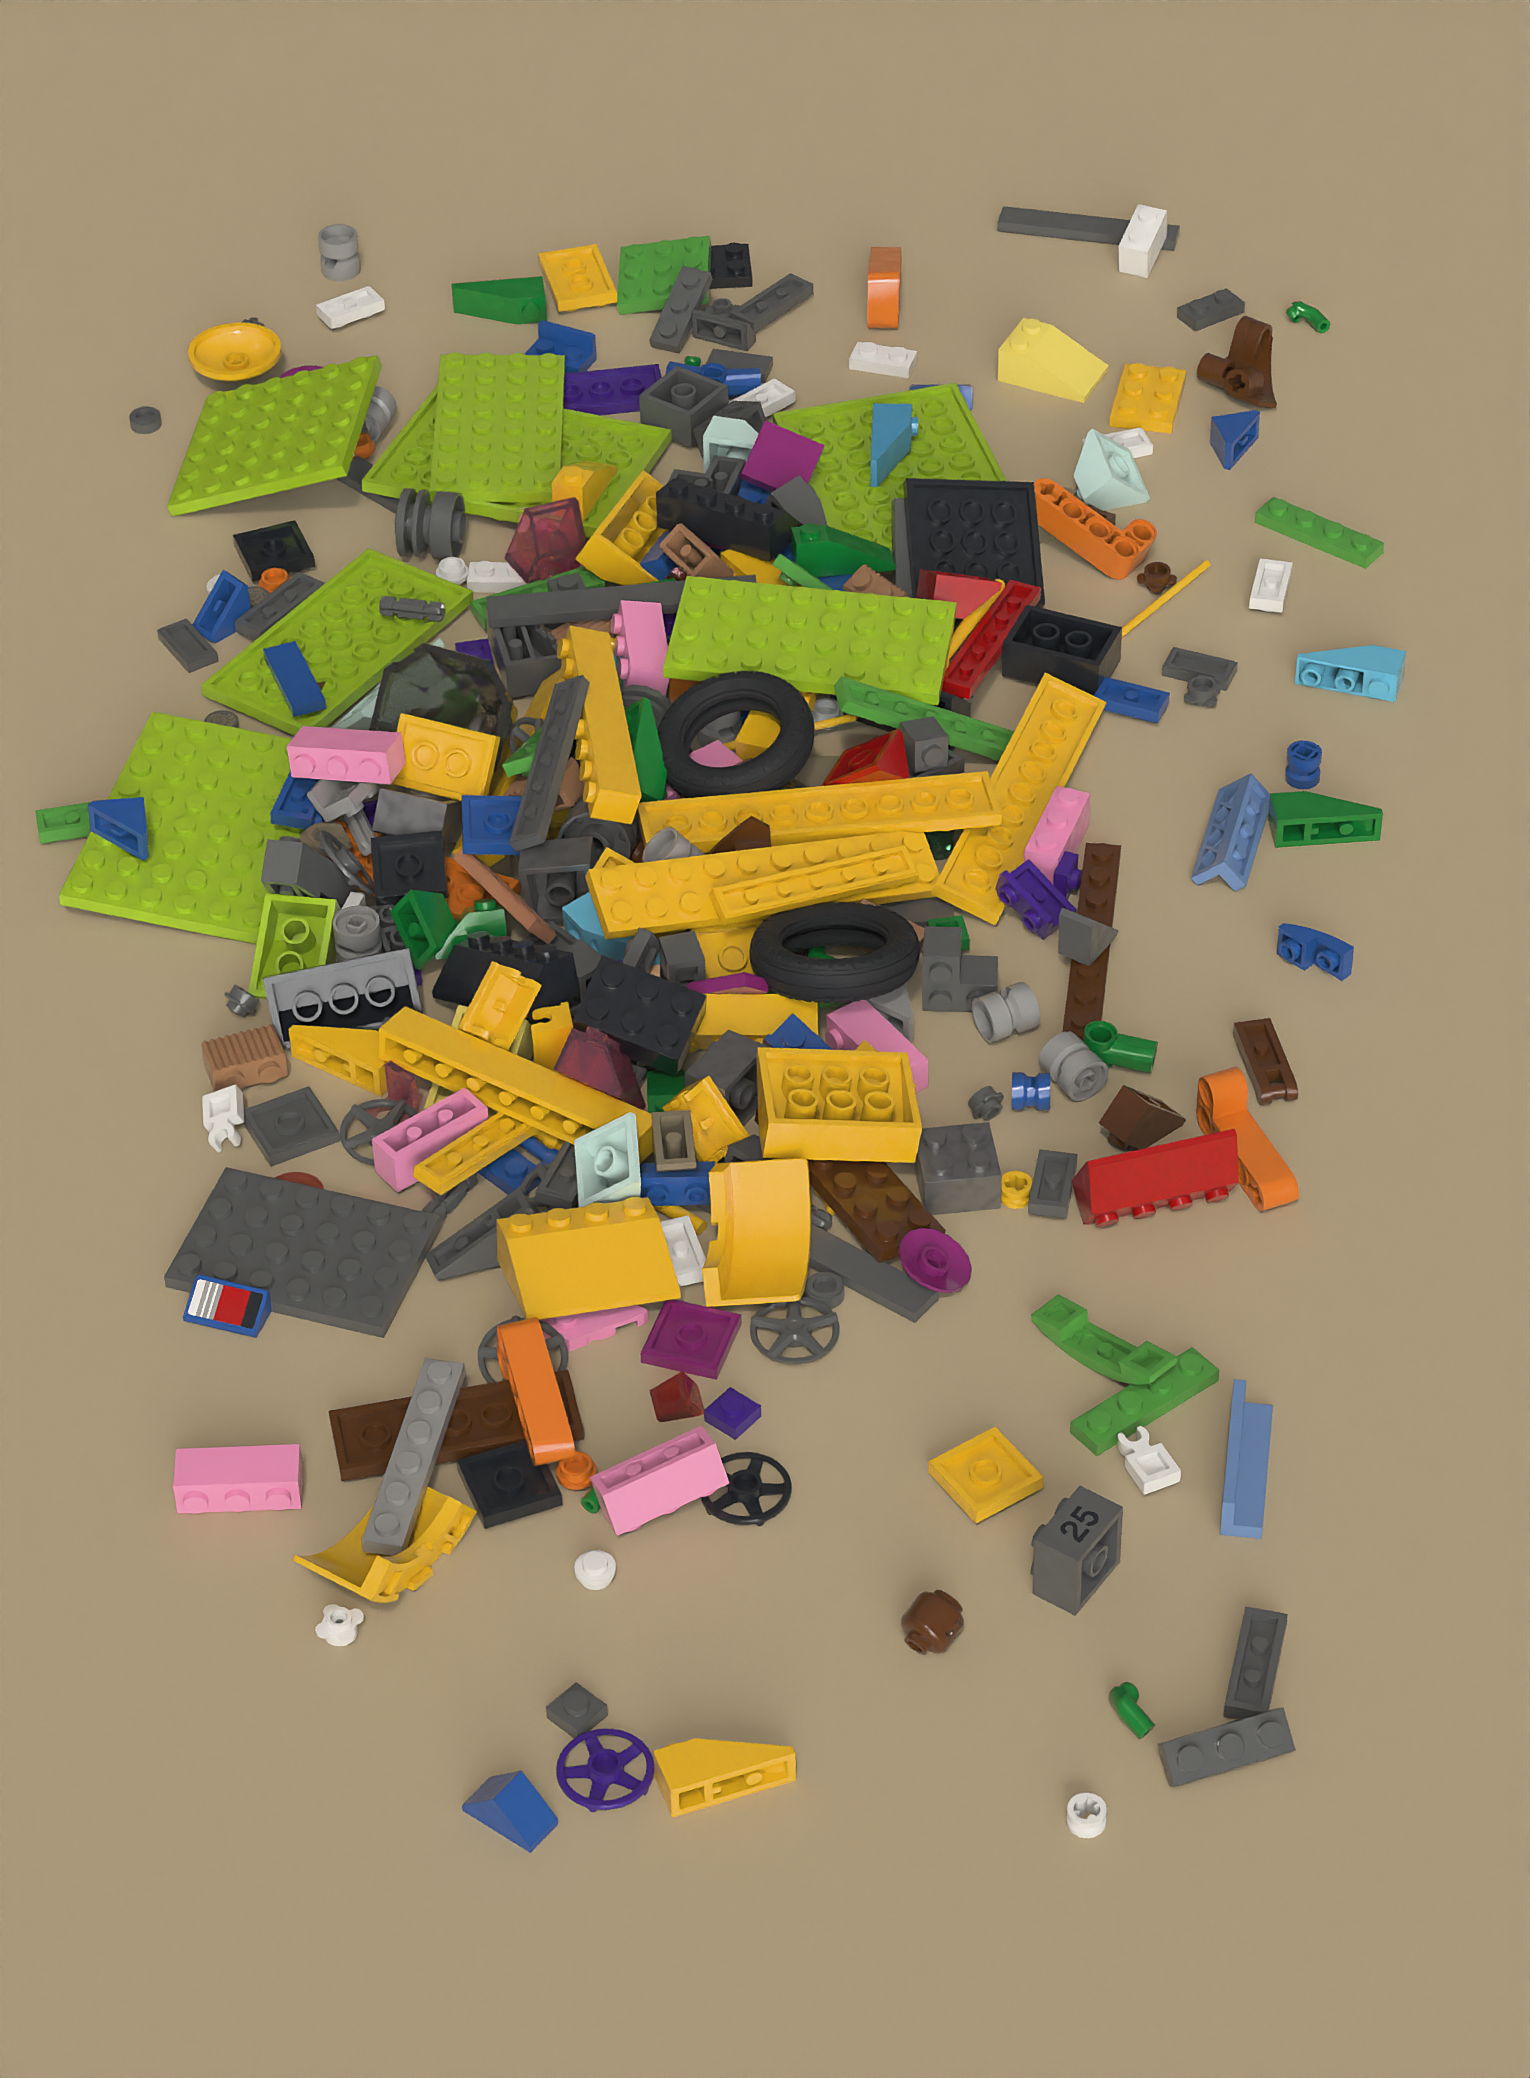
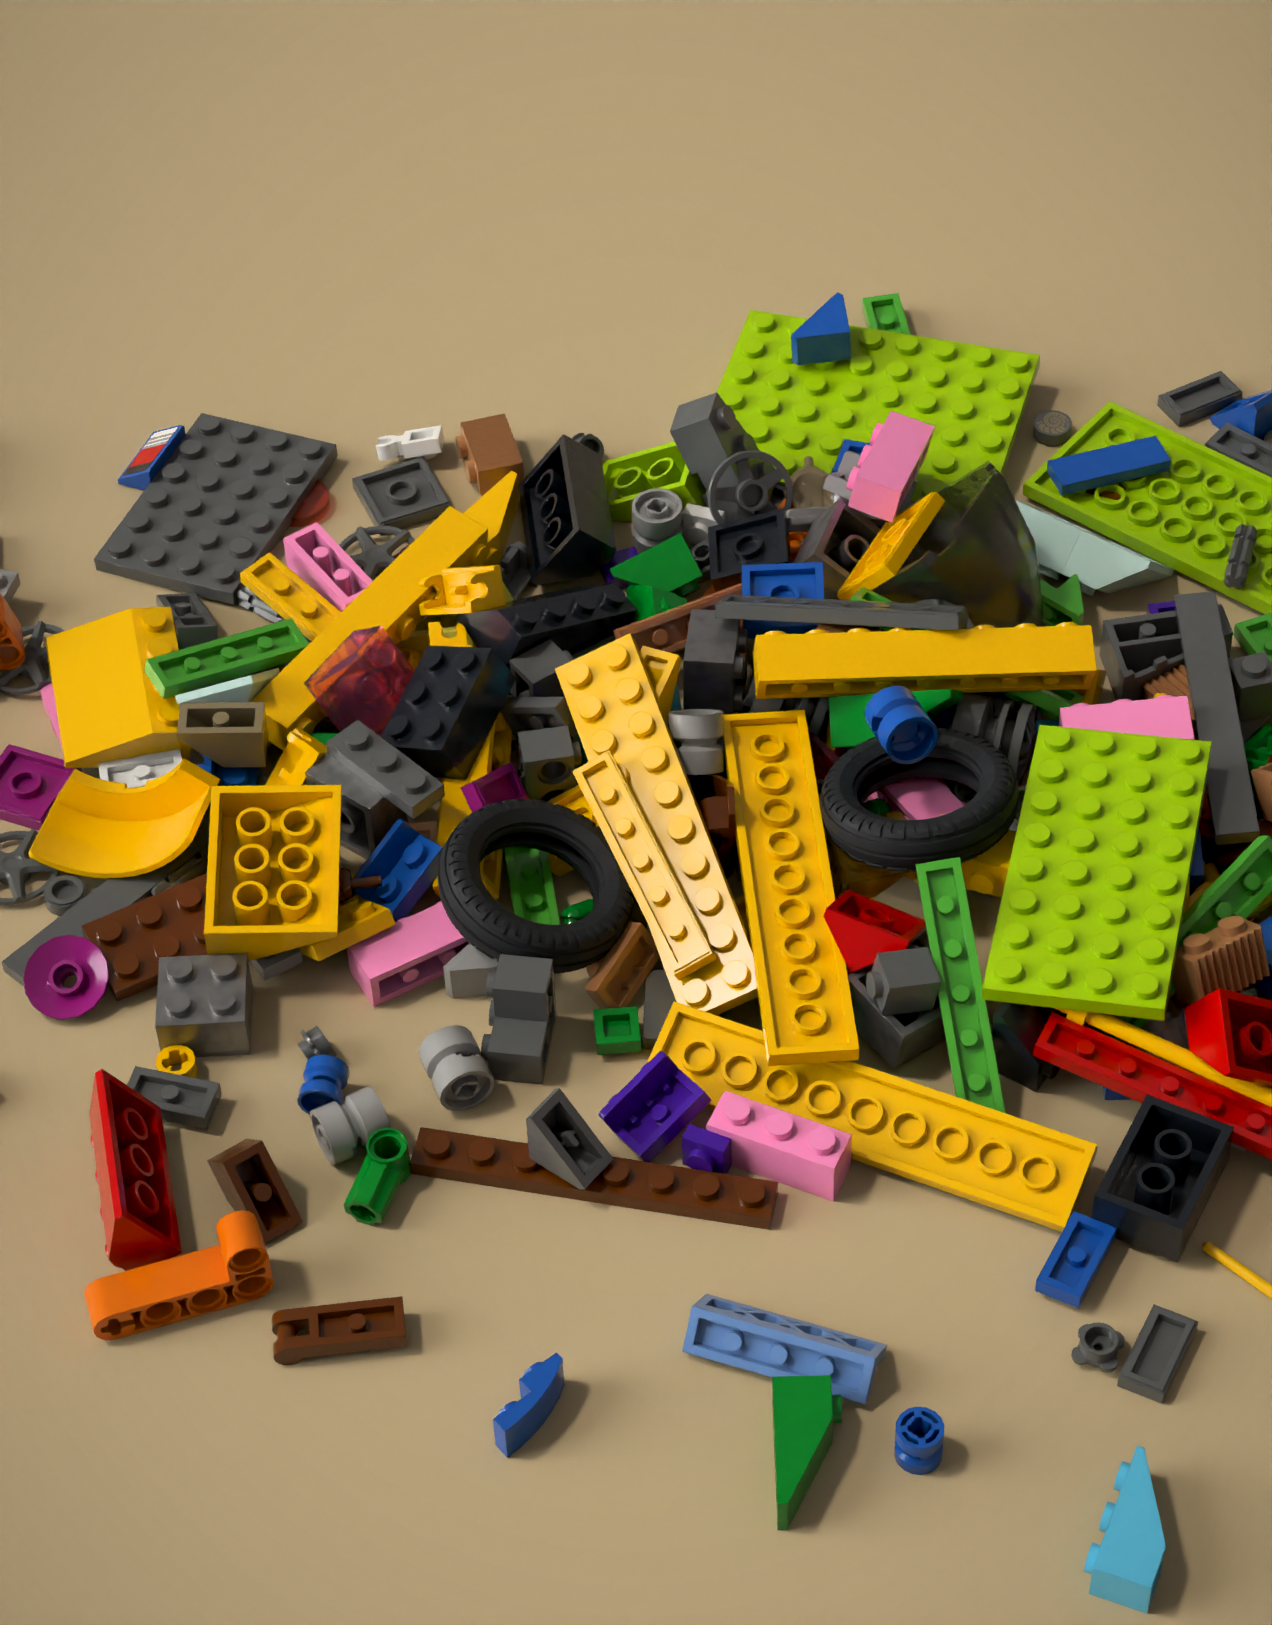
camera: 95 degrees right, 5 degrees up
none -> bright green plate [144,618,309,699]
none -> dark grey plate [326,720,445,819]
none -> blue wheel [864,686,938,764]

